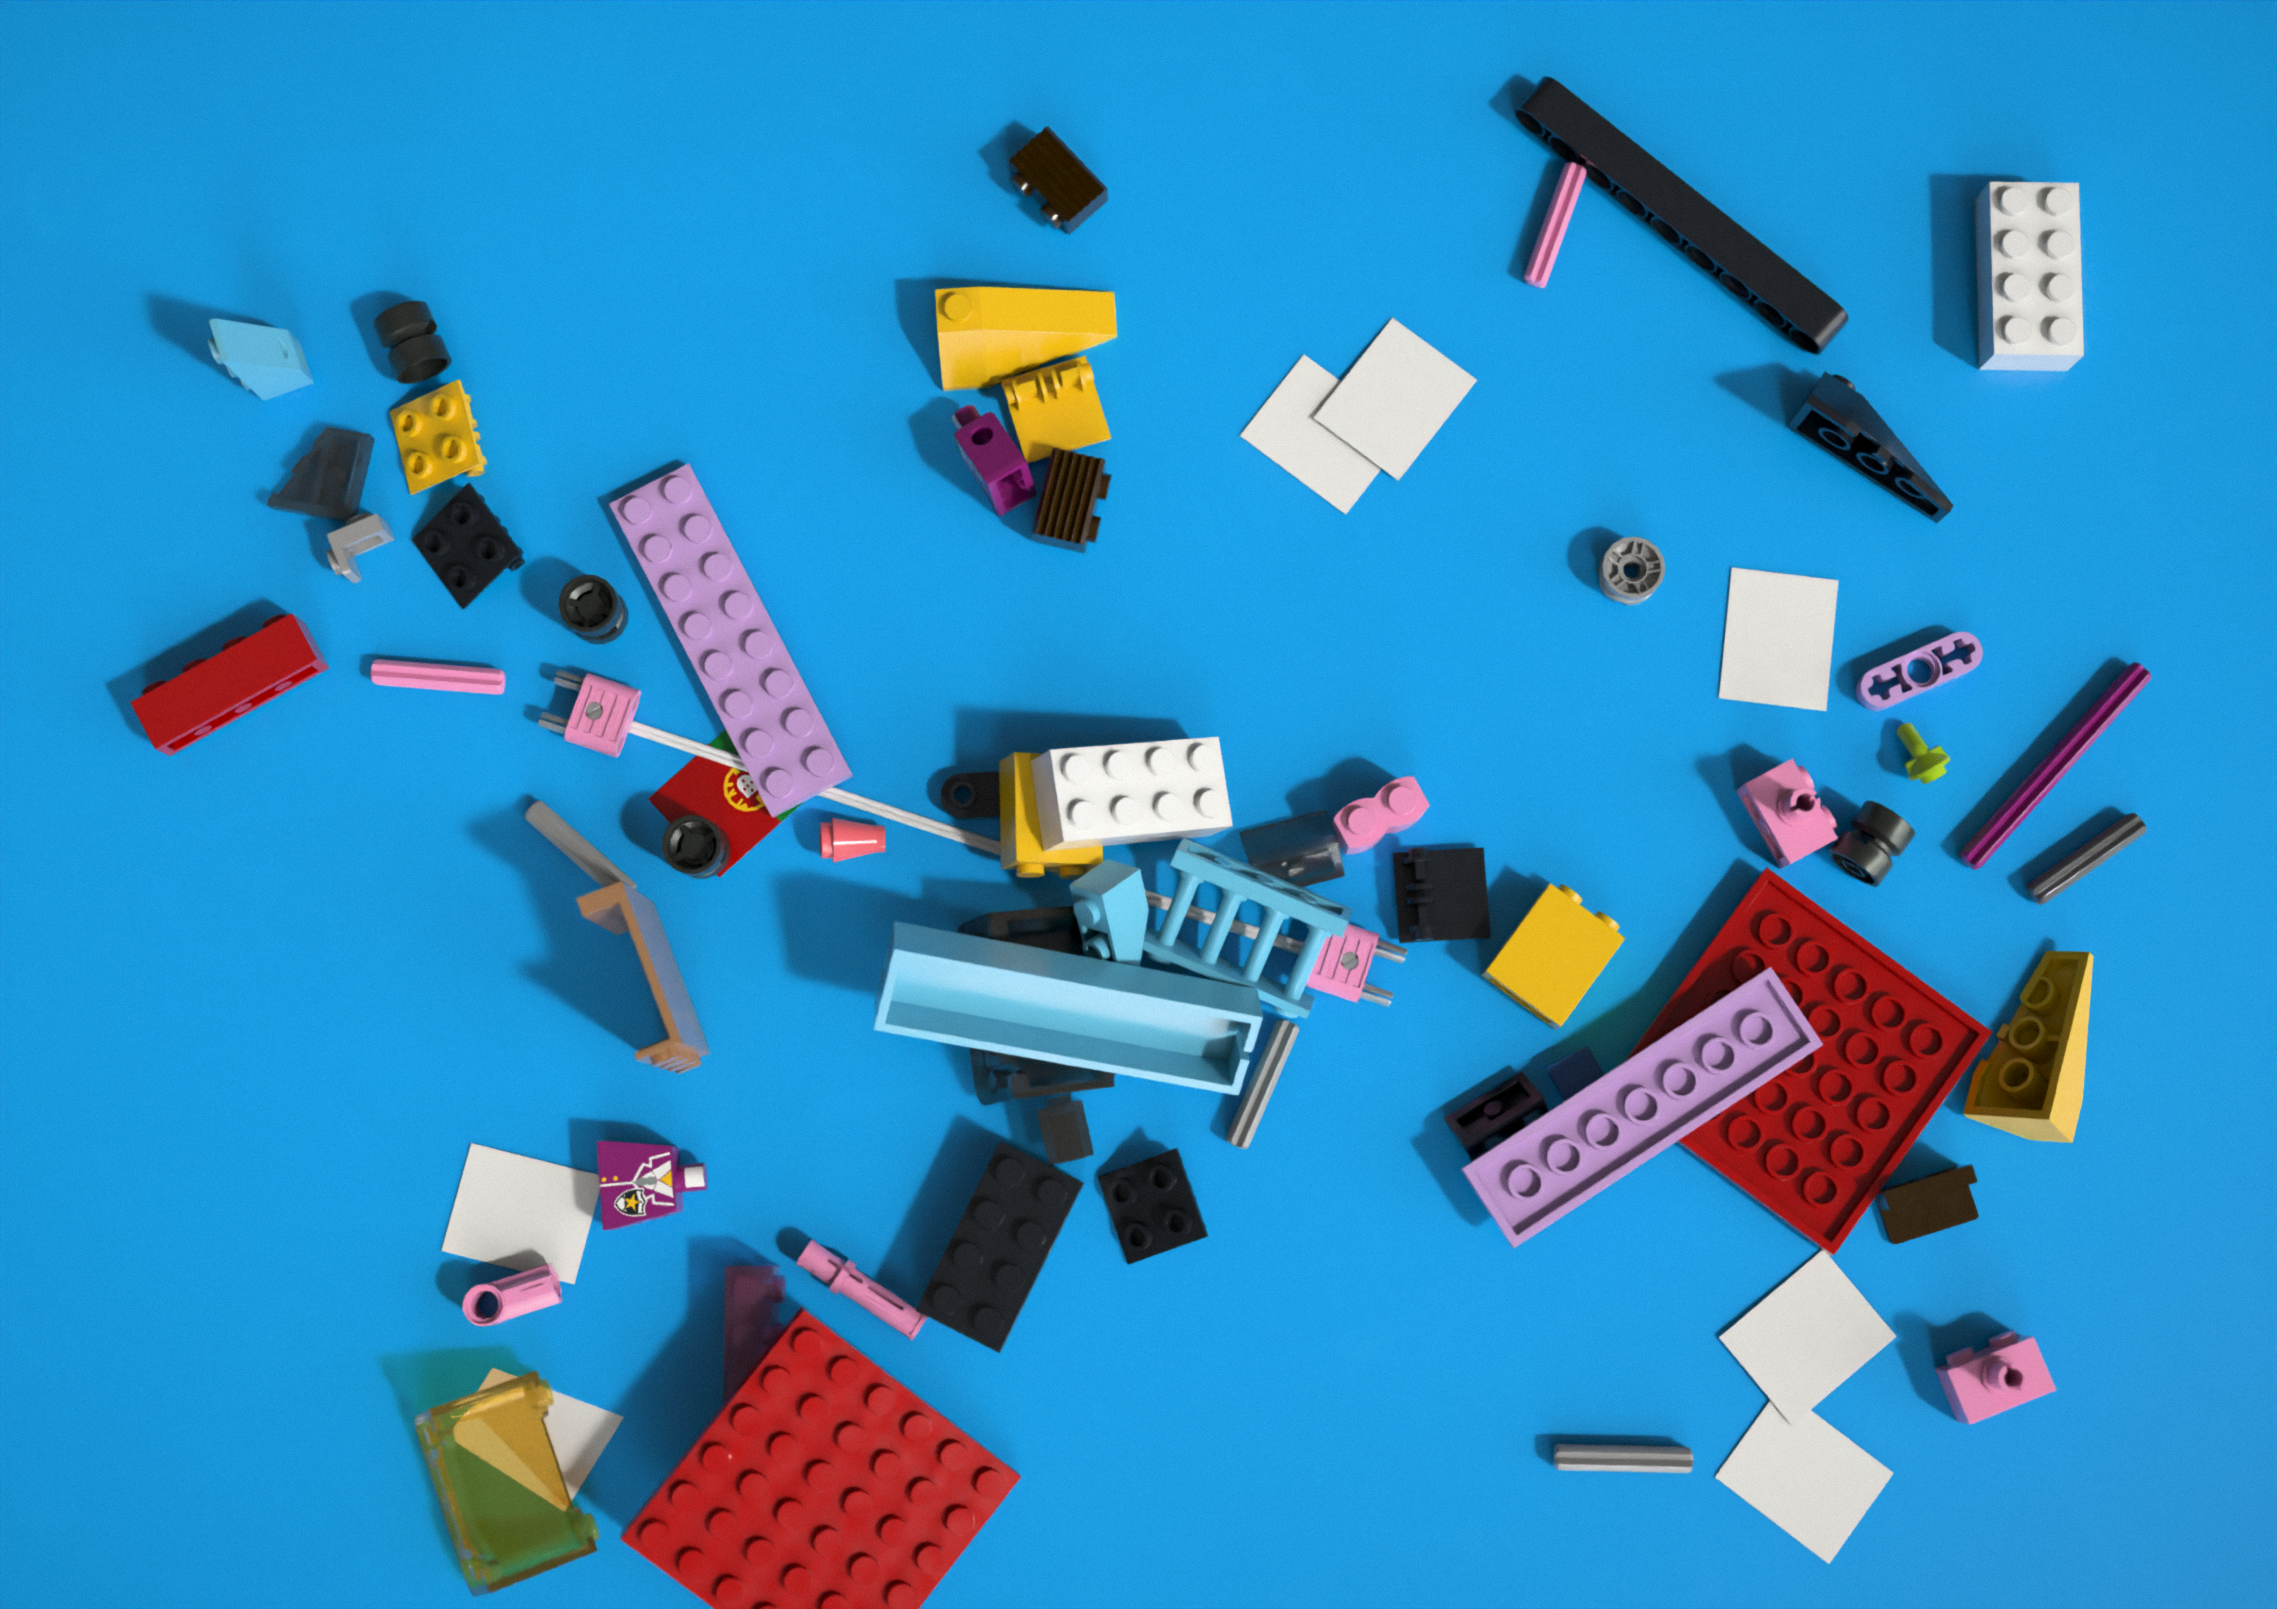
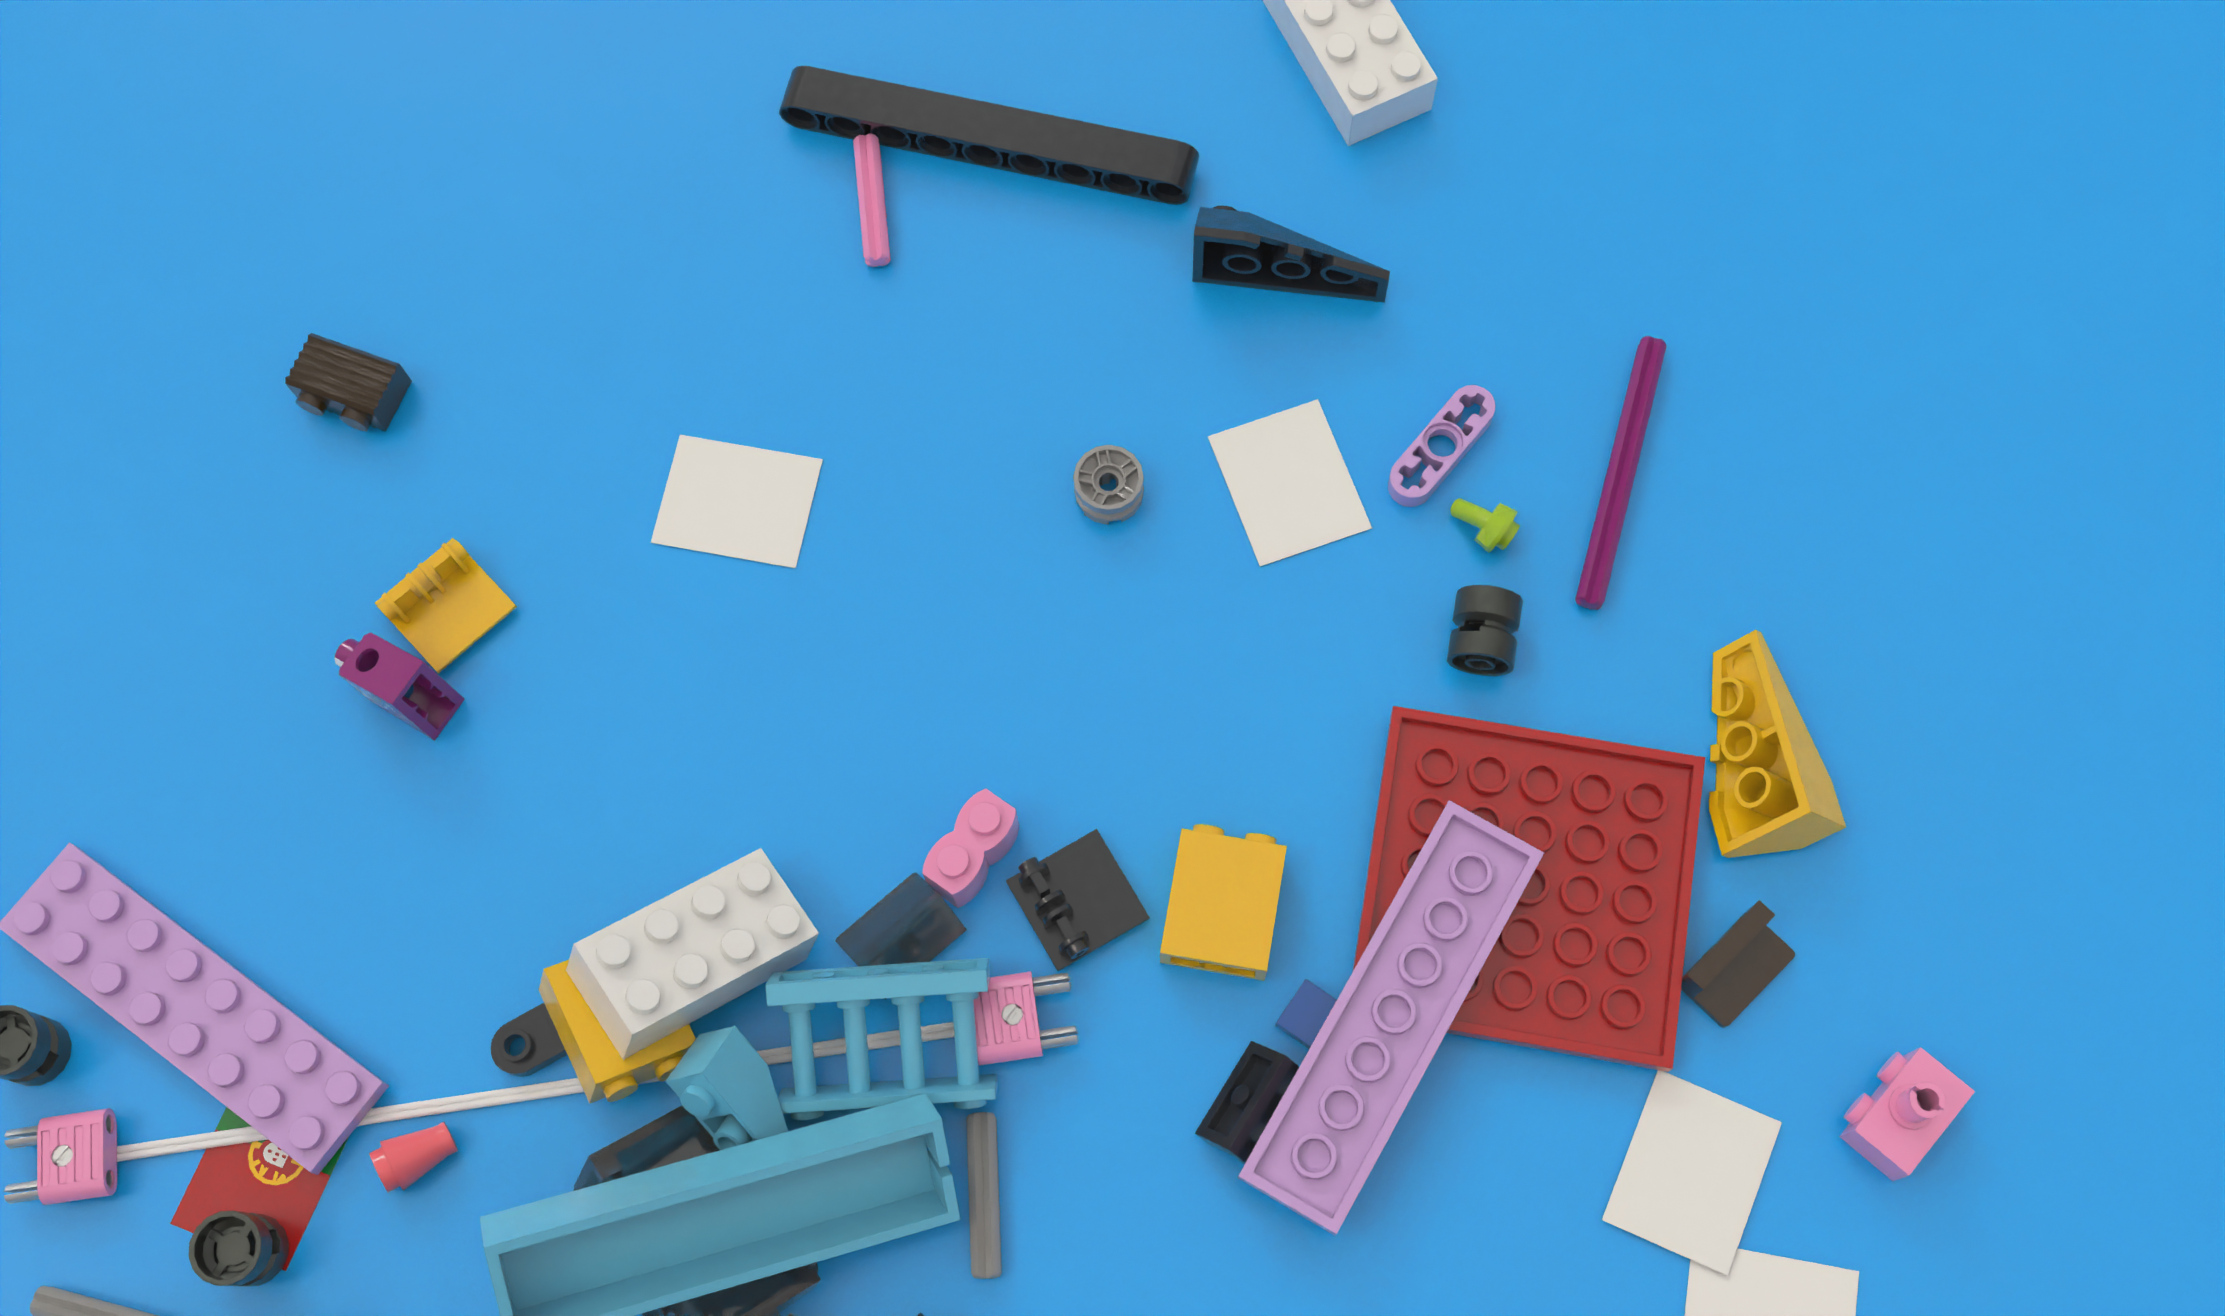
camera: 25 degrees left, 10 degrees down
yellow wedge [935,287,1117,391] -> none
dark brown brick [1032,448,1112,554] -> none
white sticker [1313,318,1477,481] -> none
bright pink brick [1736,758,1838,869] -> none
dark grey axle [2026,813,2147,905] -> none

